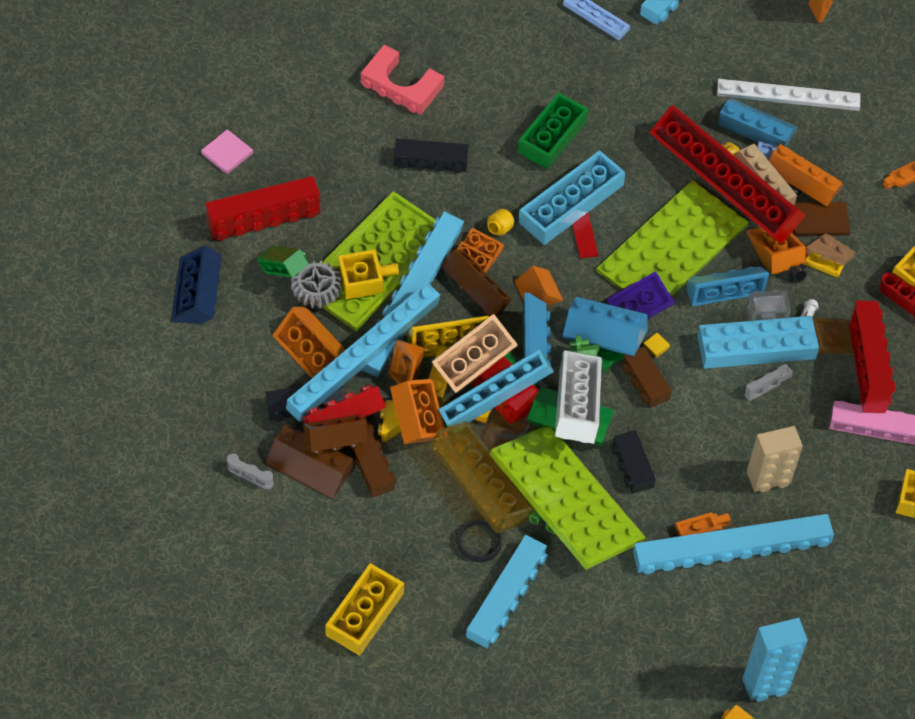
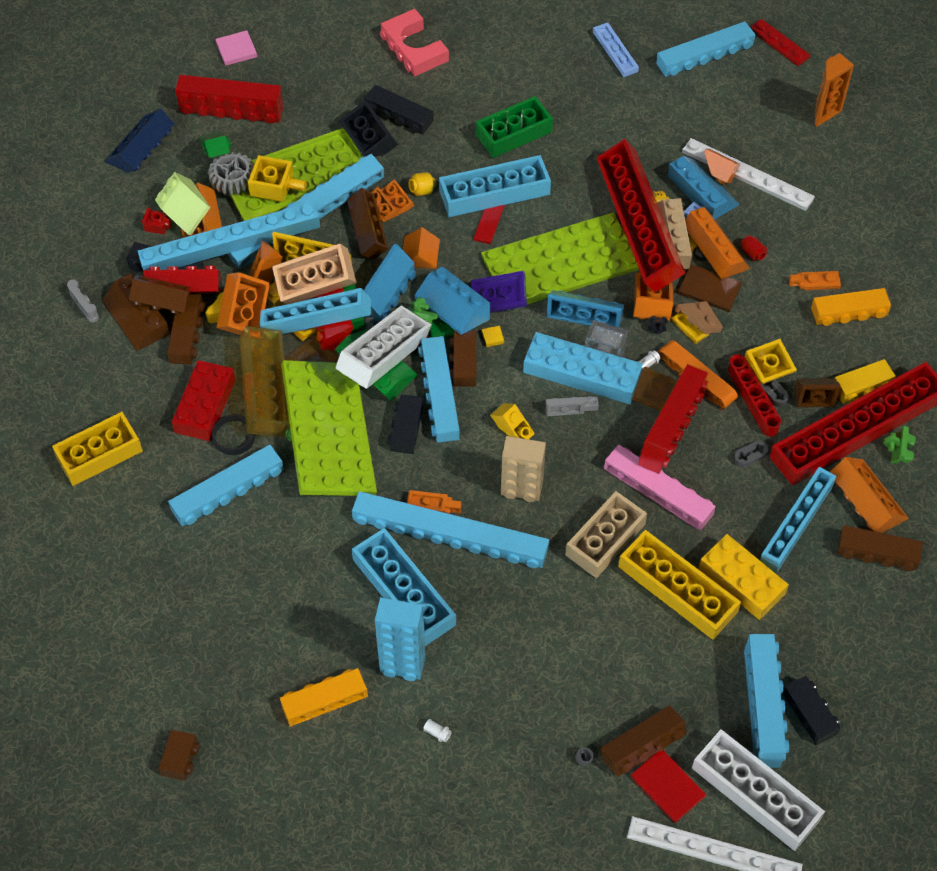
camera: 30 degrees right, 0 degrees up
none -> red brick [142,208,172,235]
none -> yellowish green slope [155,172,210,236]
none -> red brick [172,360,236,442]
none -> black slope [339,100,398,157]
none -> medium azure brick [352,528,456,646]
none -> medium azure brick [418,336,460,443]
none -> yellow slope [490,403,535,440]
none -> tan brick [565,491,647,578]
none -> orange beam [657,340,738,410]
none -> orange slope [704,149,740,185]
none -> red brick [741,235,767,261]

